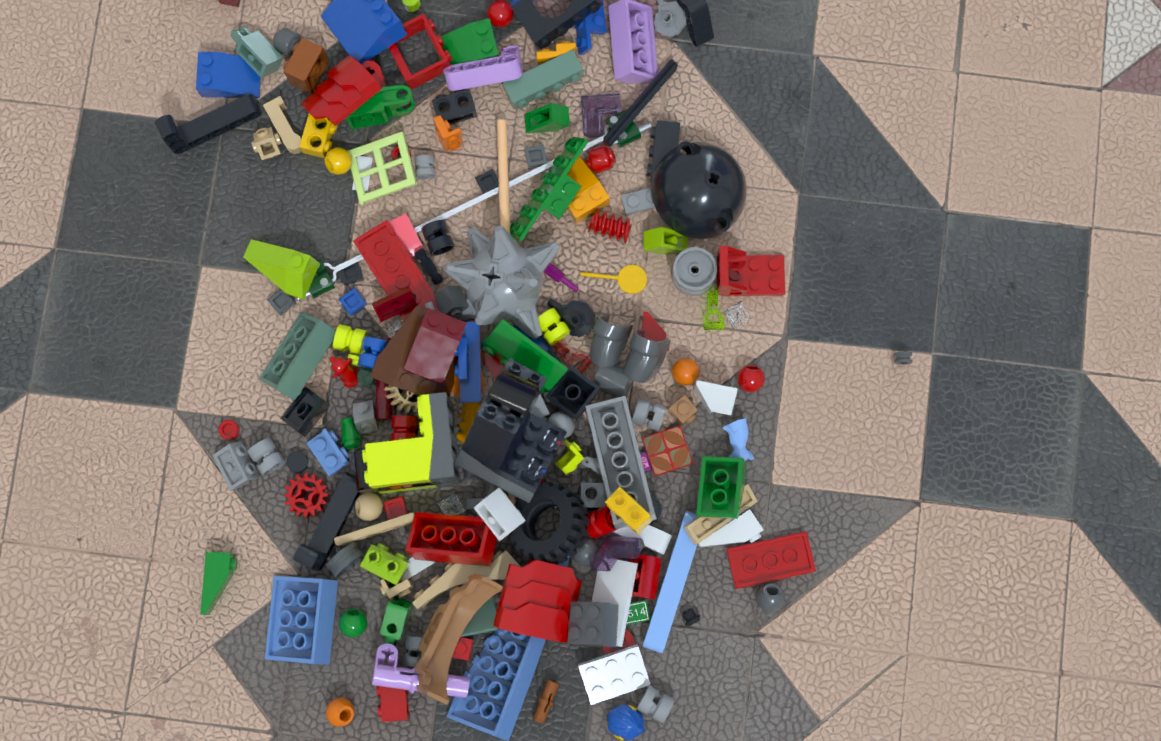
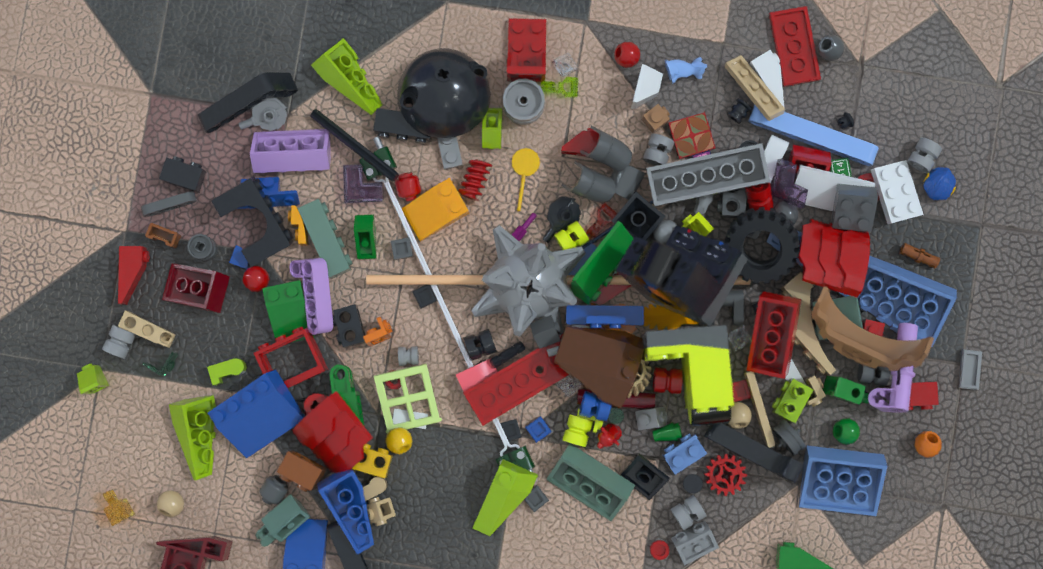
camera: 85 degrees left, 5 degrees up
dark red plate [372,286,418,322] -> none
dark red slope [403,308,467,385] -> none
white brick [474,487,526,541] -> none
green bracket [510,137,588,242] -> none
yellow brick [605,487,653,535] -> none
orange piece [671,358,700,386] -> none
green slope [696,456,747,519] -> none
none -> lime wedge [311,38,383,115]
none -> blue wedge [317,469,374,554]
none -> black bush [727,98,752,124]

